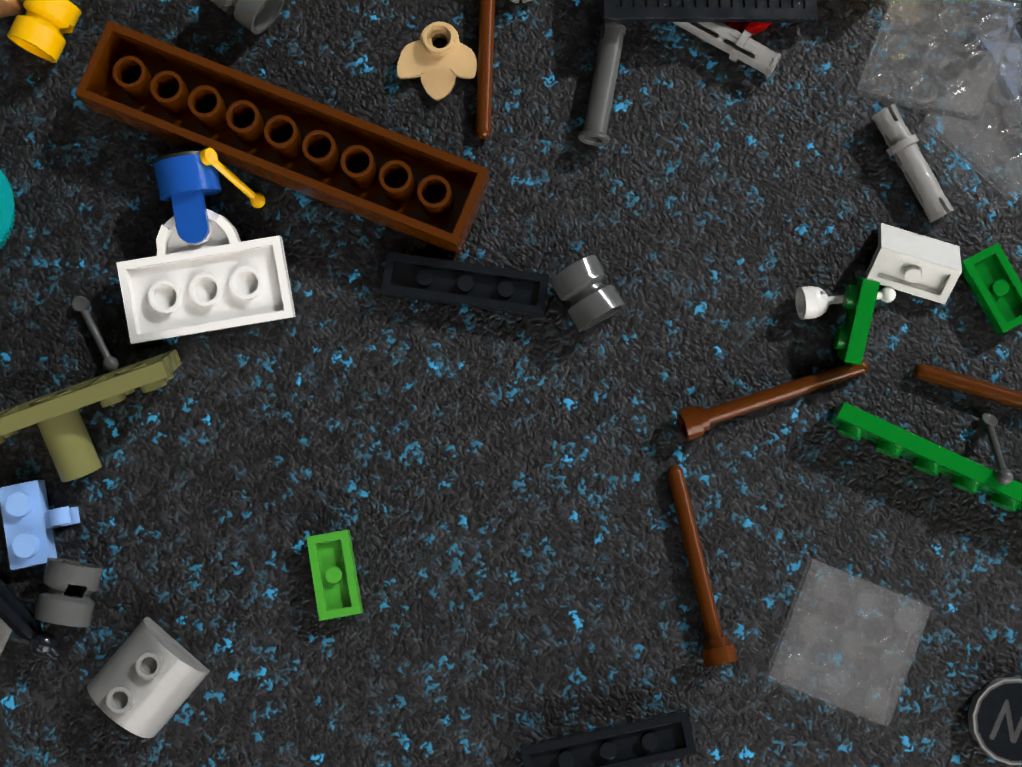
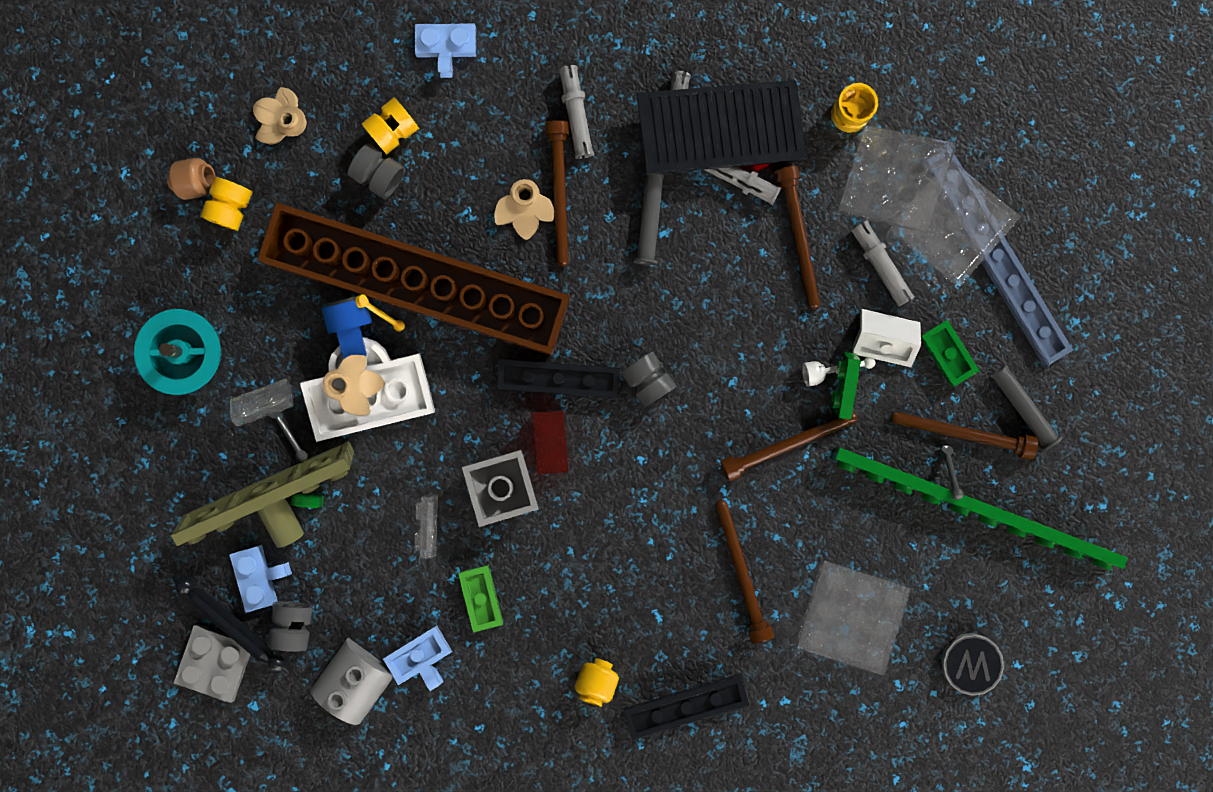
camera: 10 degrees left, 5 degrees up
none -> clear plate [230,378,293,427]
none -> green tile [289,492,324,508]
none -> tan plate [323,355,386,416]
none -> light blue plate [383,626,452,691]
none -> clear plate [415,495,438,559]
none -> light grey brick [462,450,539,527]
none -> clear red brick [533,410,569,474]
none -> yellow head [575,658,619,707]
none -> reddish brown piece [774,166,820,310]

